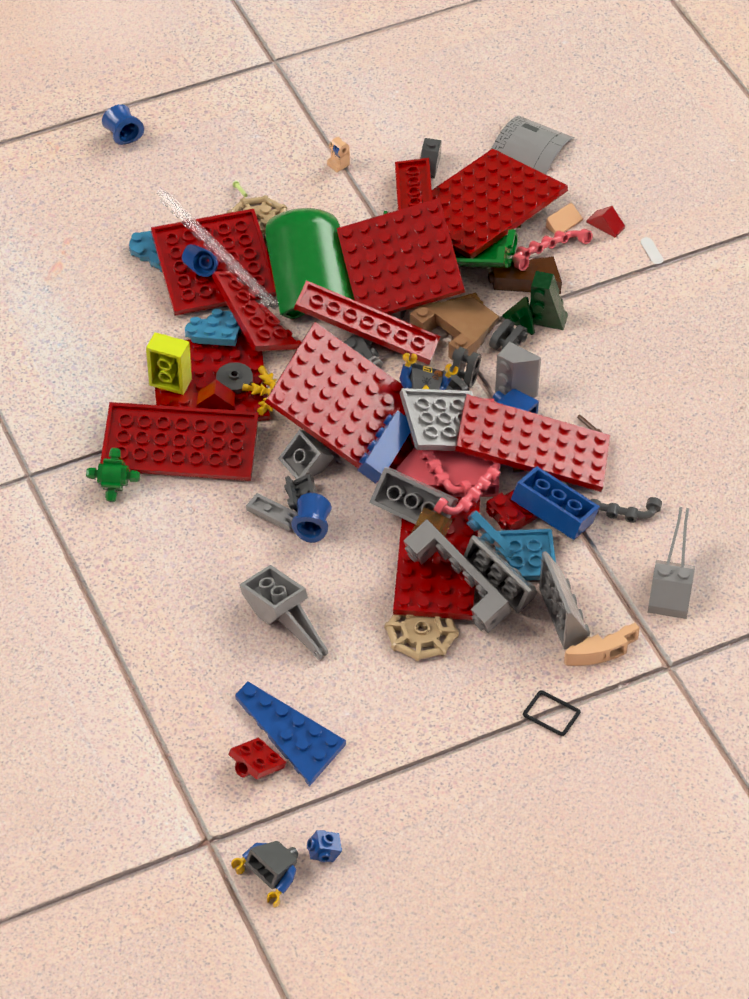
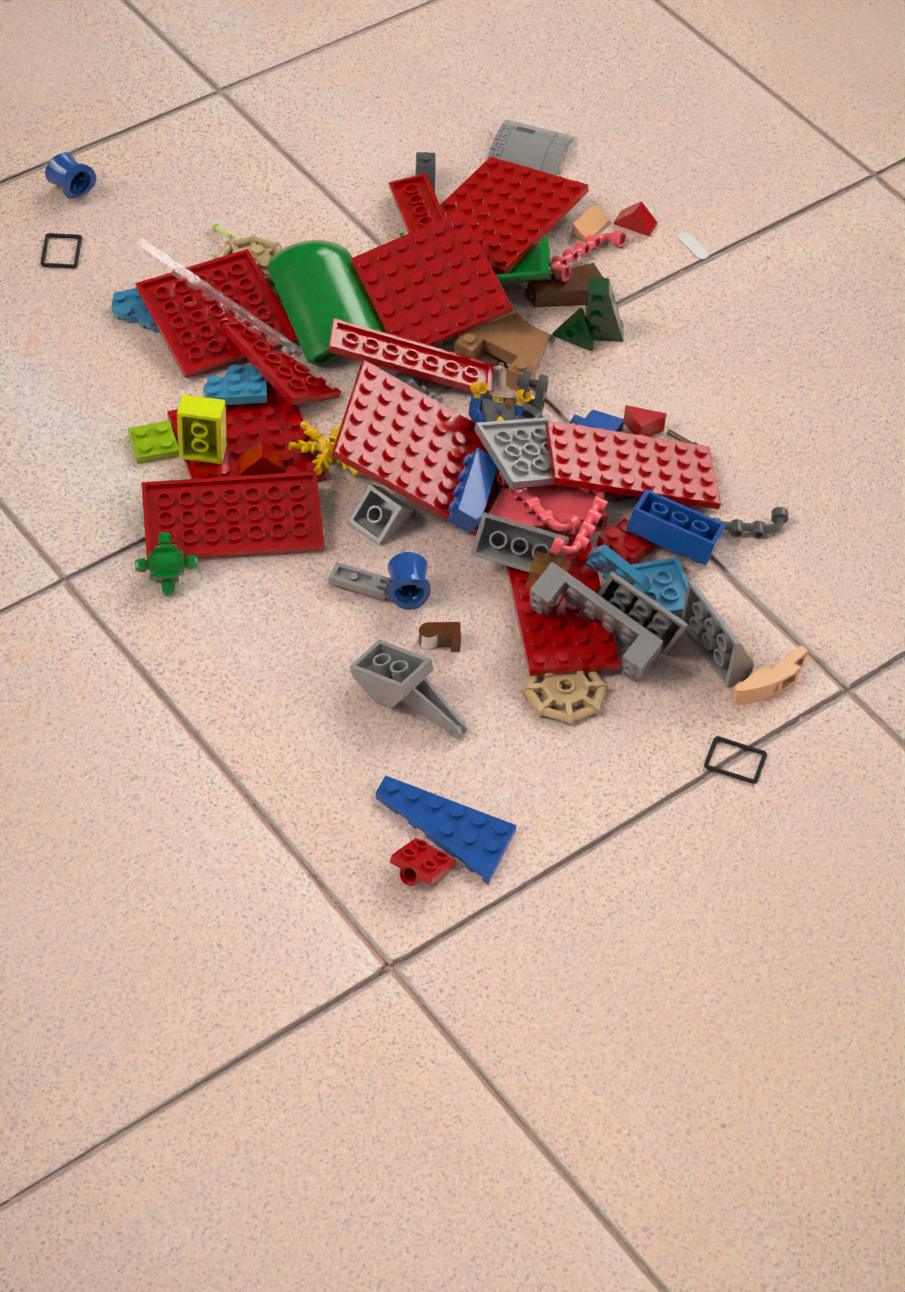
camera: 15 degrees left, 0 degrees up
blue cap [182,244,218,277] -> none
dark grey plate [216,363,253,394] -> none
dark grey torso [231,841,298,908] -> none
dark grey bracket [284,474,316,513] -> none
blue brick [307,830,342,862] -> none
light nougat leg [327,137,350,172] -> none
dark grey brick [489,319,528,350] -> none
light grey slope [495,342,541,398] -> none
light grey slope [647,507,695,619] -> none
none -> black piece [40,233,82,268]
none -> lime plate [128,420,179,464]
none -> reddish brown leg [418,622,461,652]
none -> red slope [623,405,667,437]

